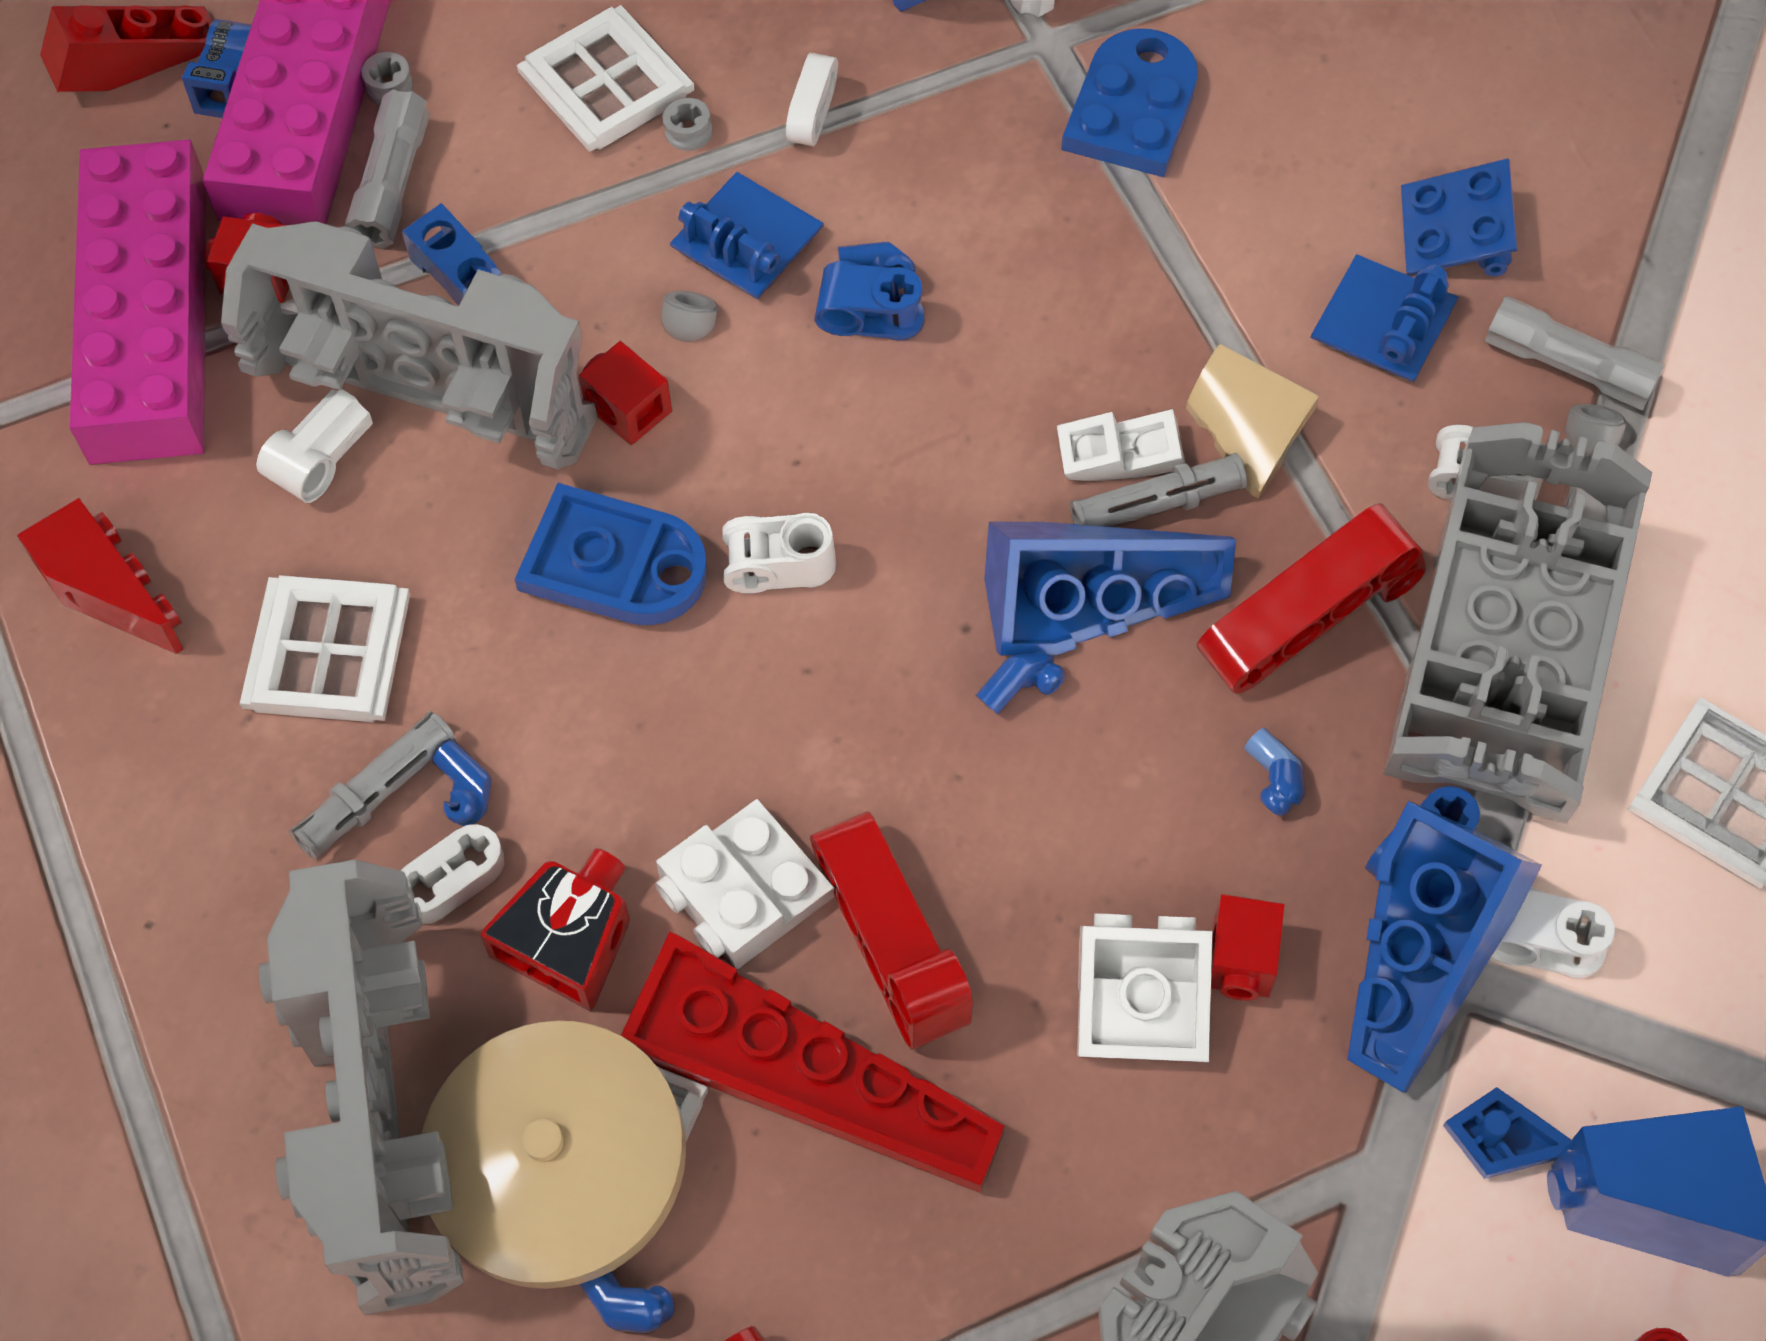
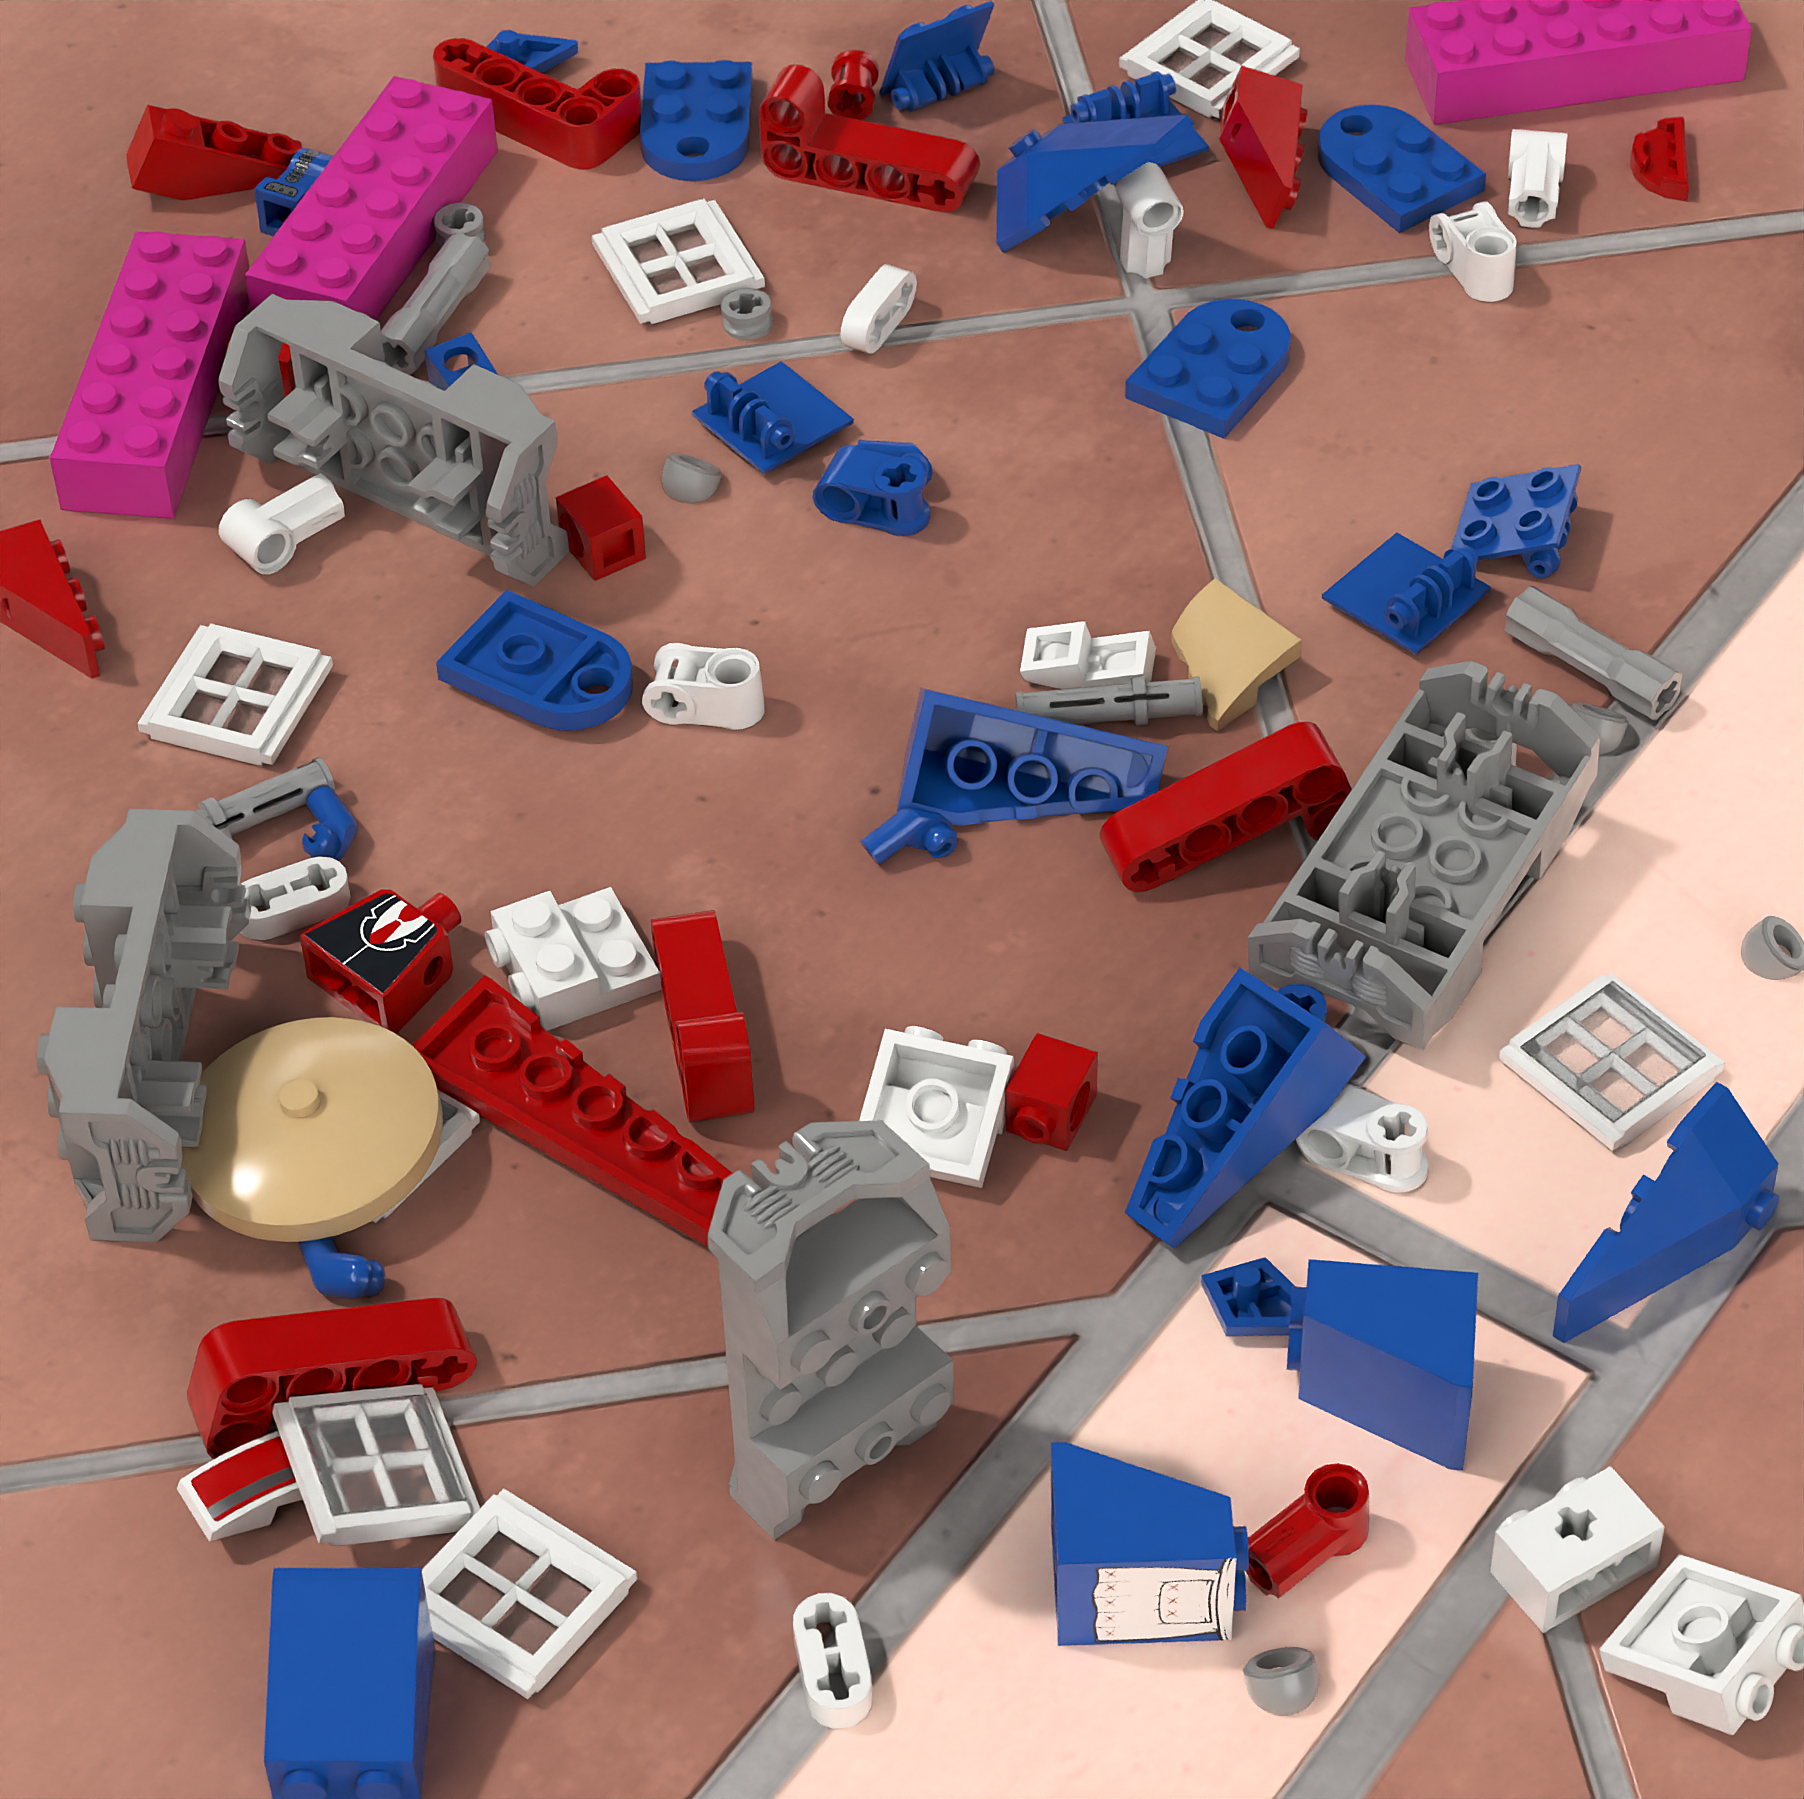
camera: 15 degrees right, 15 degrees down
blue arm [1244,727,1305,816] -> none

